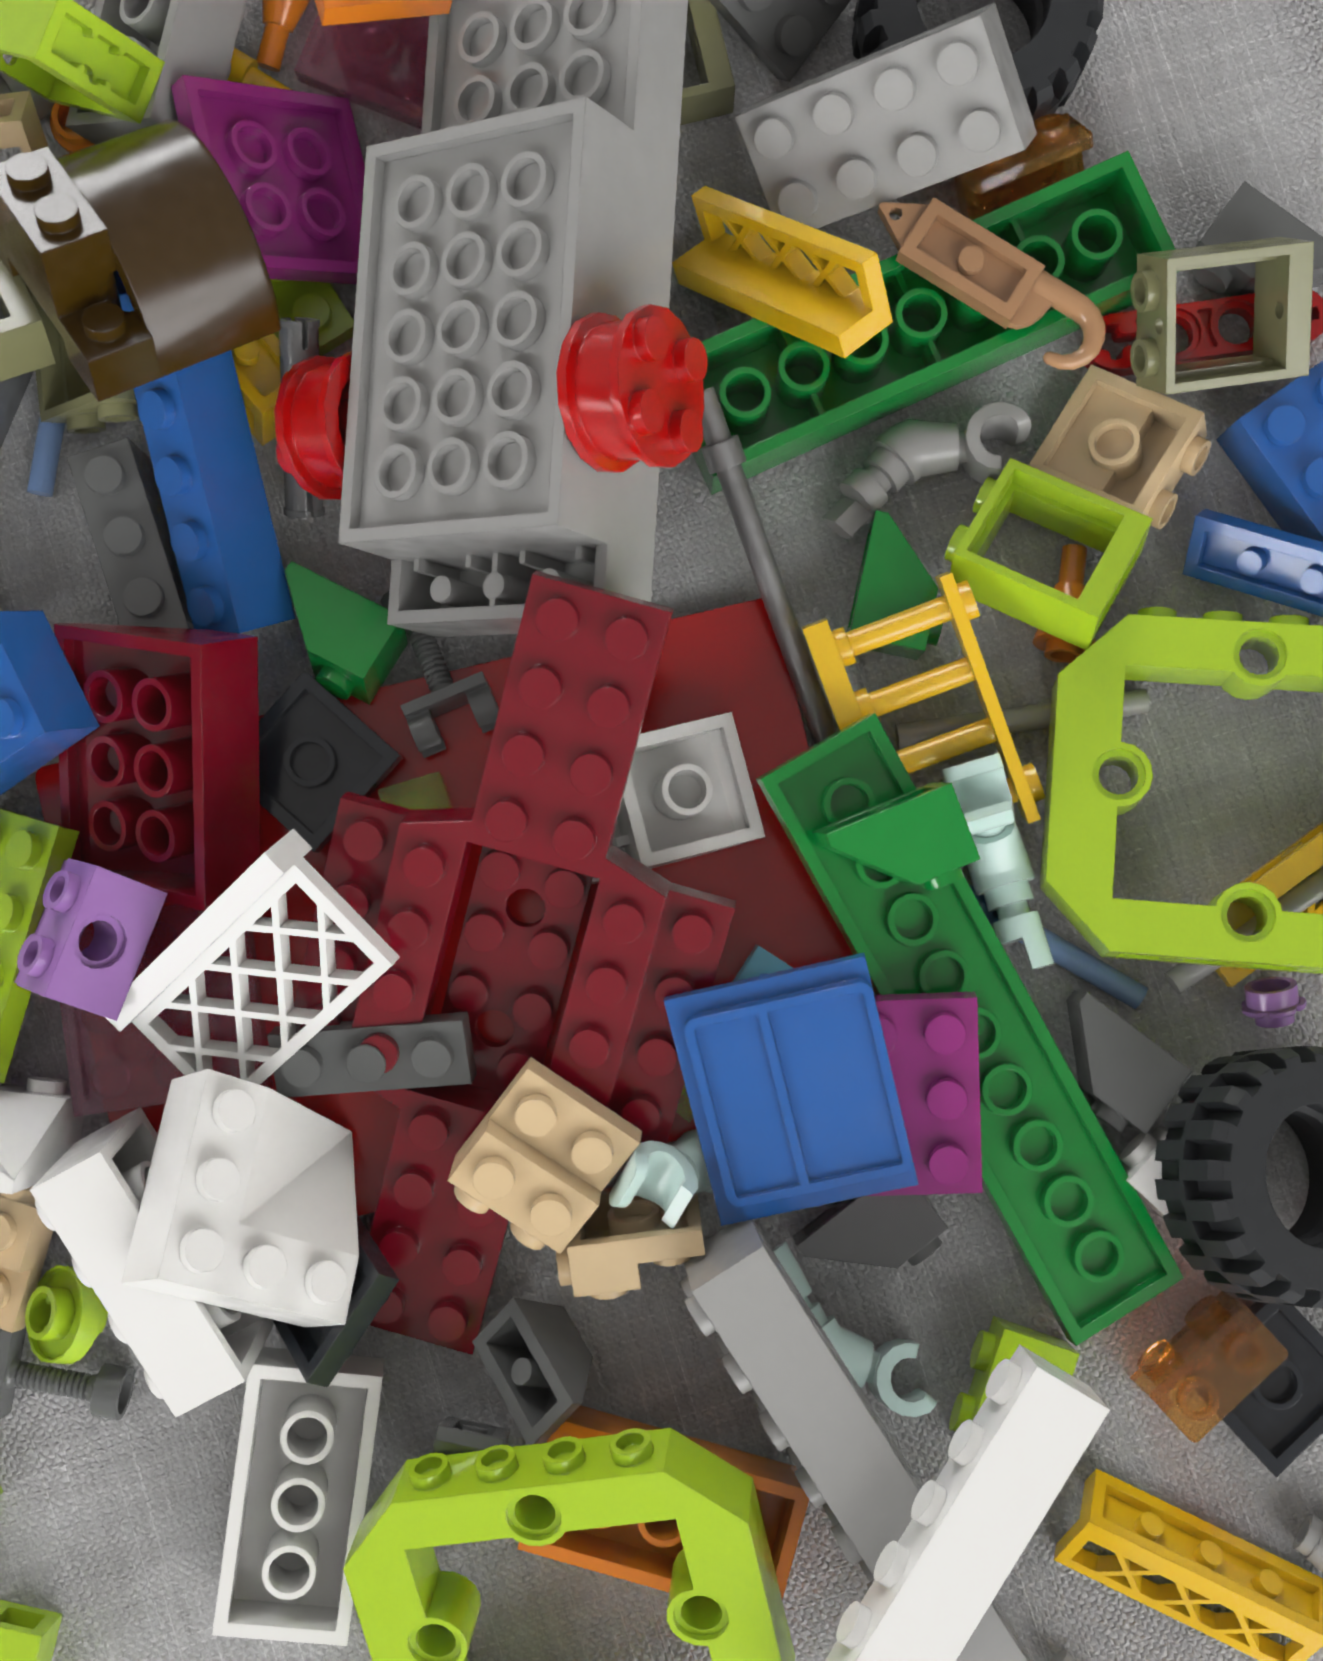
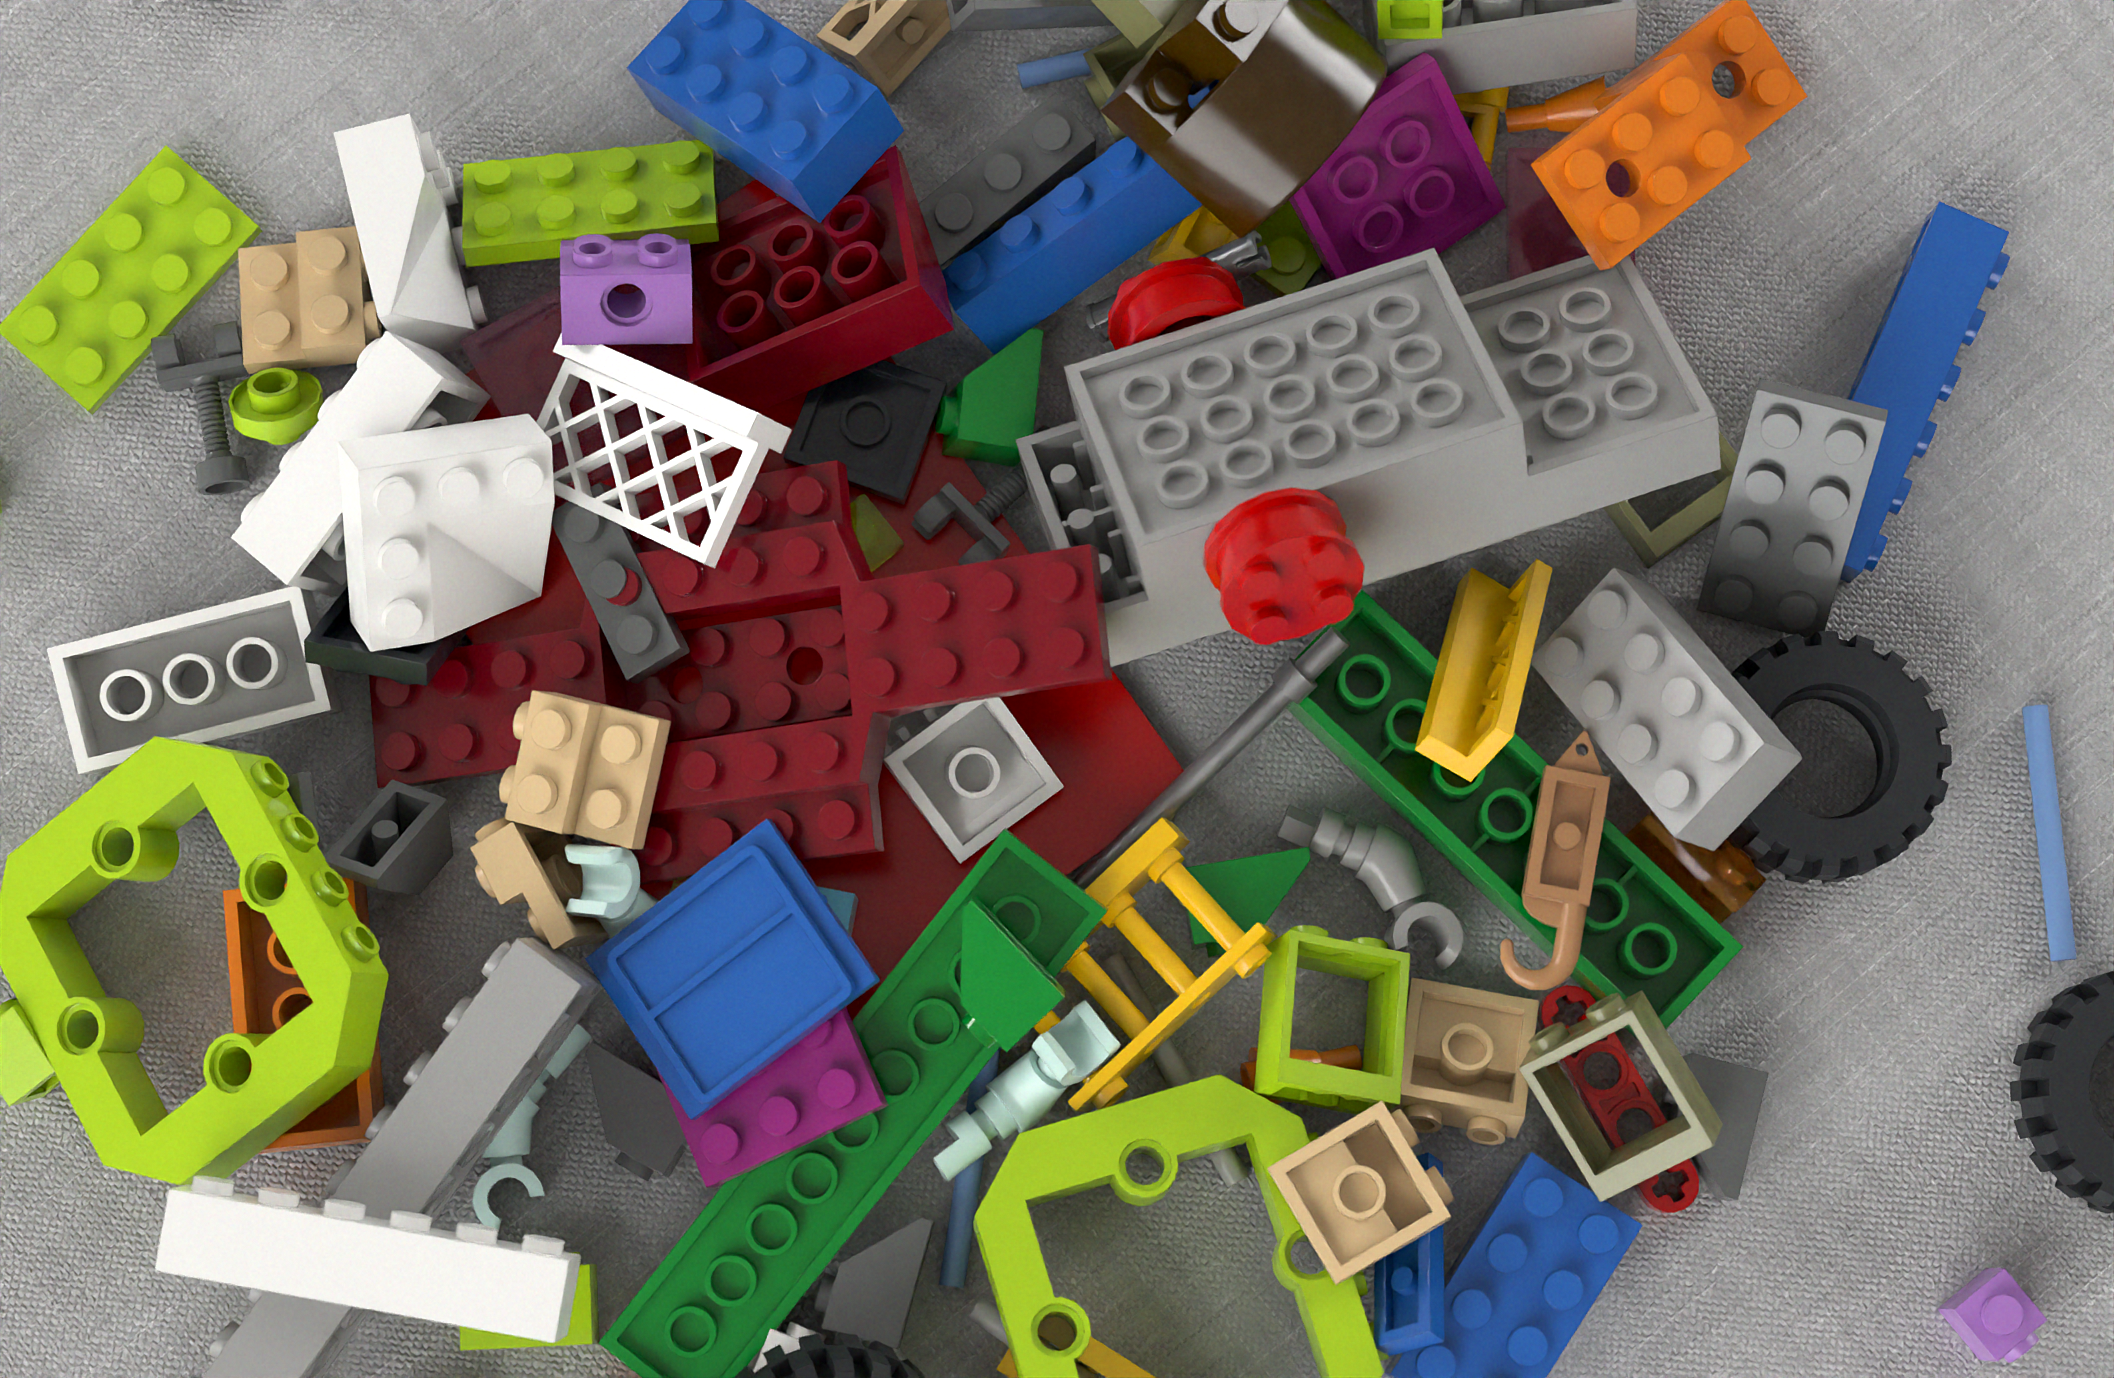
camera: 65 degrees right, 5 degrees down
none -> tan plate [1267,1101,1455,1285]

